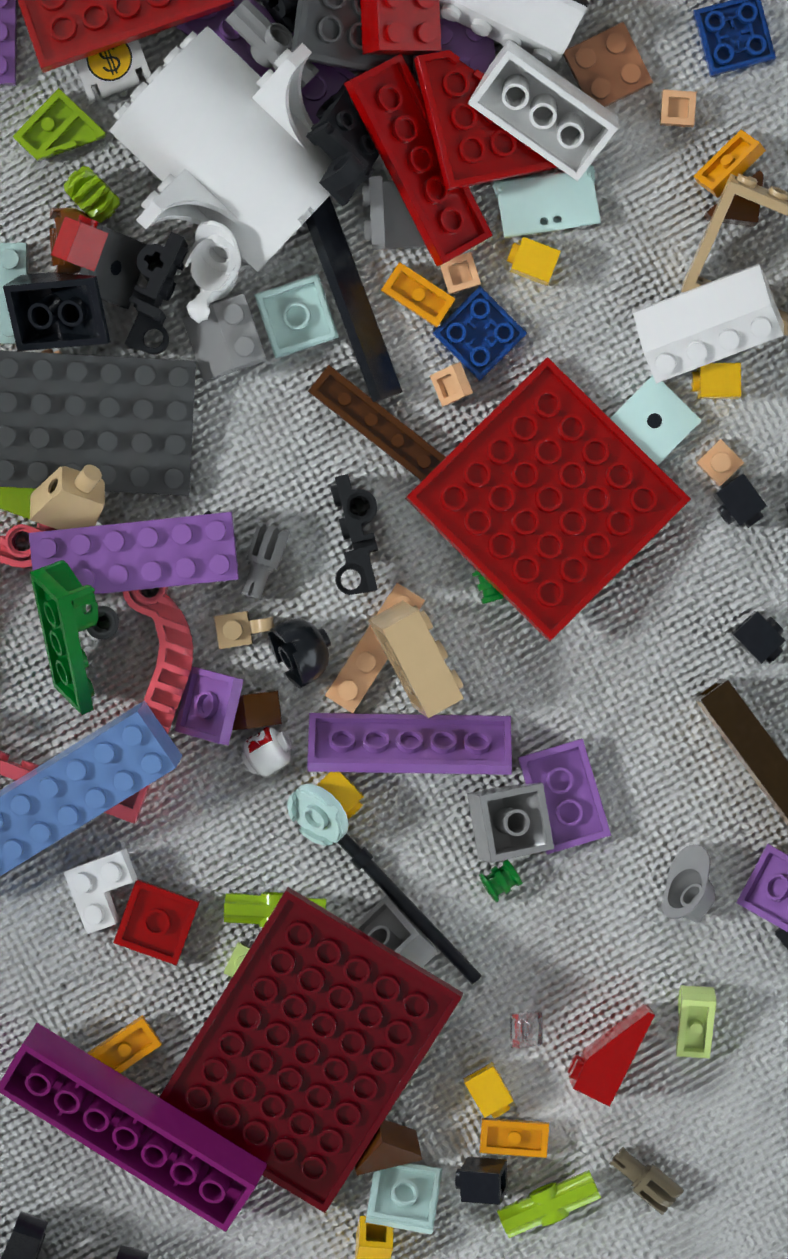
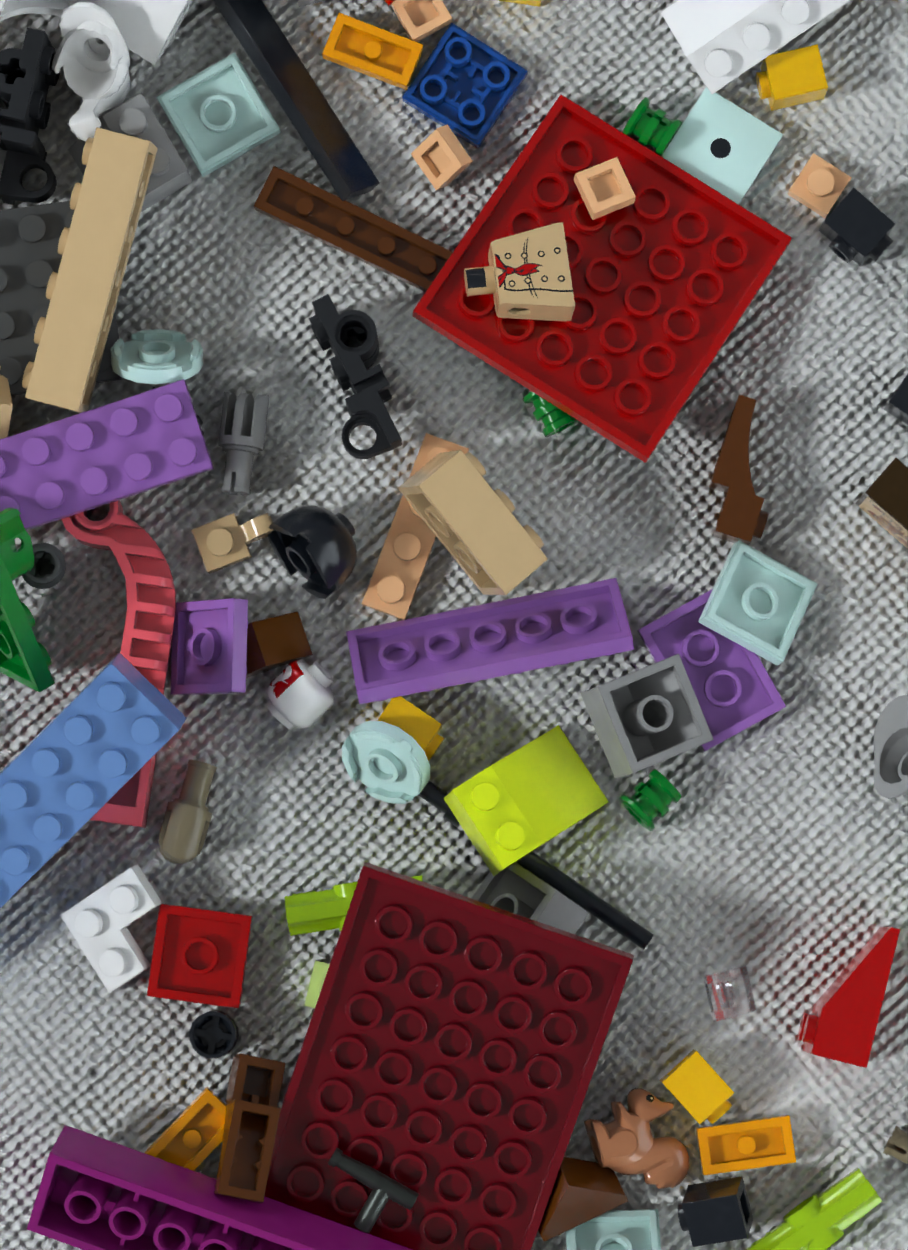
camera: 10 degrees left, 5 degrees down
none -> tan brick [22,127,158,413]
none -> light aqua tile [111,329,203,384]
none -> dark tan arm [158,760,217,864]
none -> black wheel [189,1011,239,1058]
none -> reddish brown slope [214,1054,286,1203]
none -> pearl dark grey piece [328,1148,419,1233]
none -> neon yellow slope [443,725,609,876]
none -> tan torso [464,222,575,321]
none -> light nougat plate [574,157,636,220]
none -> nougat animal [584,1088,689,1189]
none -> green bush [623,97,682,156]
none -> light aqua tile [698,540,818,666]
none -> reddish brown slope [709,394,769,545]

